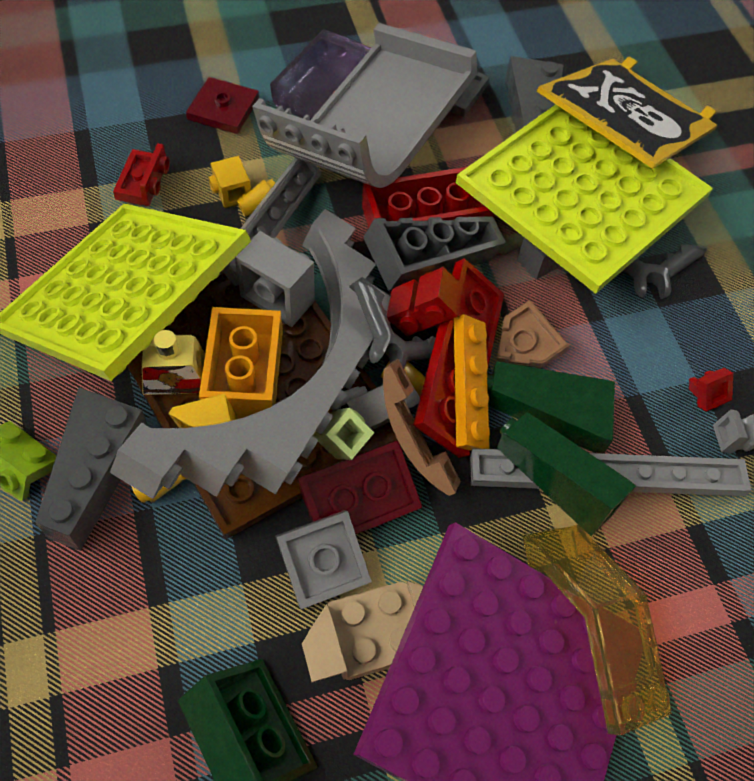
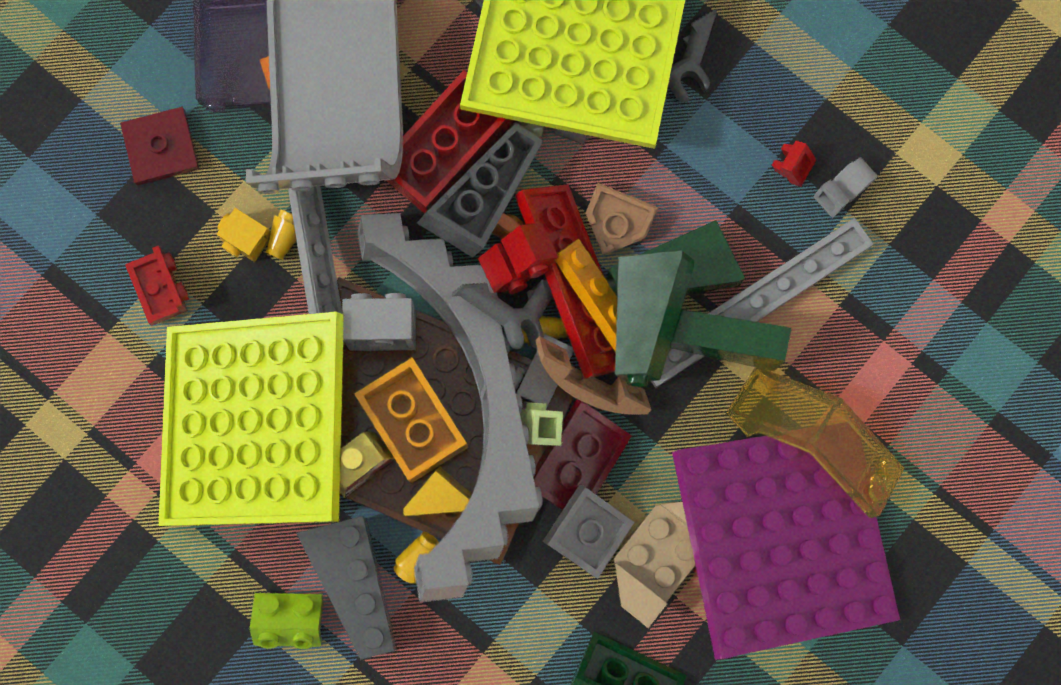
camera: 30 degrees left, 20 degrees up
none -> slope [615,250,694,387]

